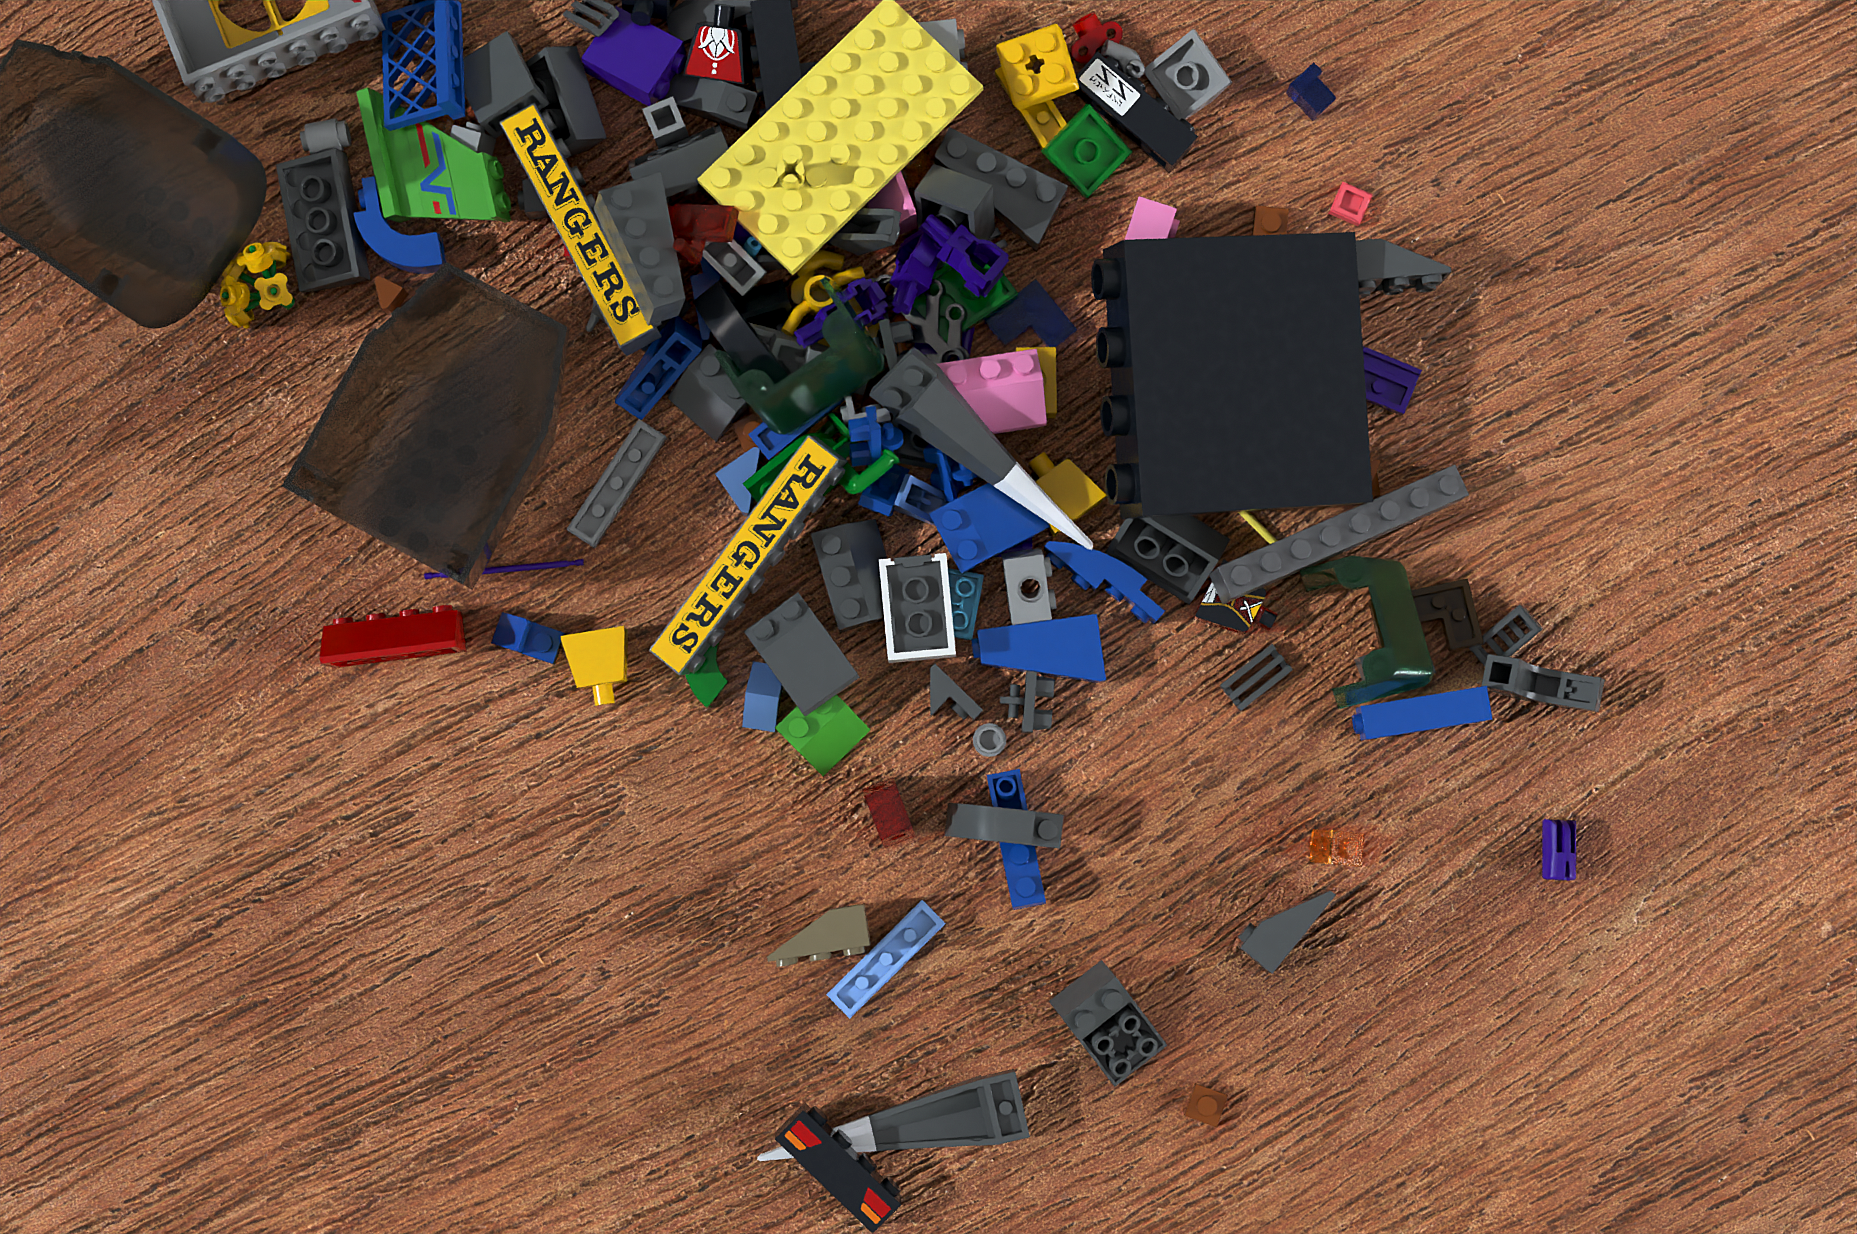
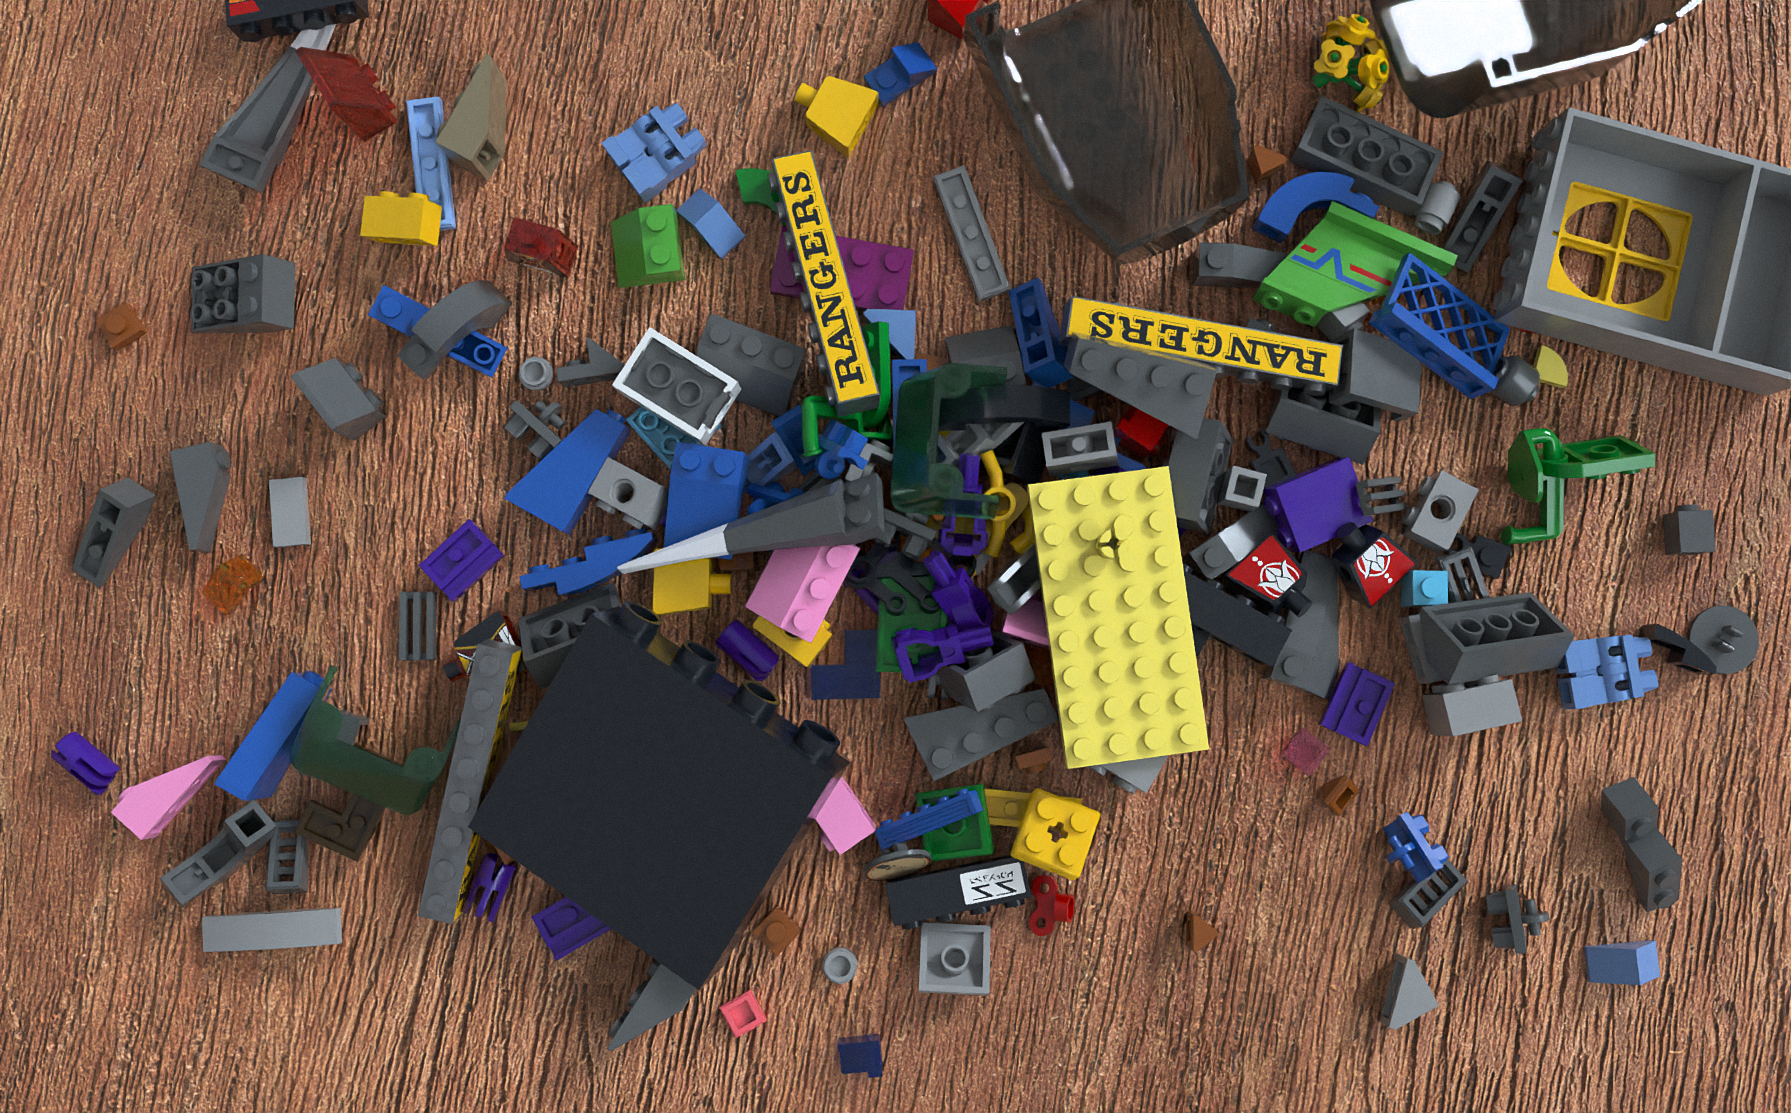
camera: 135 degrees right, 0 degrees up
dark purple piece [424,559,584,579] -> none
clear red plate [671,204,739,264] -> none
dark grey slope [744,592,860,716] -> none
light grey arm [1101,39,1145,79] -> none
none -> dark grey slope [72,477,156,587]
none -> bright pink slope [111,755,226,840]
none -> light grey slope [202,908,342,952]
none -> light grey tile [269,477,311,548]
none -> dark grey slope [290,358,386,441]
none -> clear red slope [295,47,398,142]
none -> yellow brick [360,191,442,246]
none -> dark purple plate [419,519,505,602]
none -> dark purple arm [461,853,516,923]
none -> medium blue hips [601,103,707,204]
none -> dark purple arm [715,619,779,681]
none -> magenta plate [770,226,914,311]
none -> light grey tile [823,947,858,984]
none -> piece [863,842,932,881]
none -> blue piece [875,788,984,850]
none -> dark orange plate [1013,746,1053,774]
none -> dark grey slope [1192,242,1289,288]
none -> black plate [1244,429,1296,494]
none -> dark grey slope [1442,160,1523,272]

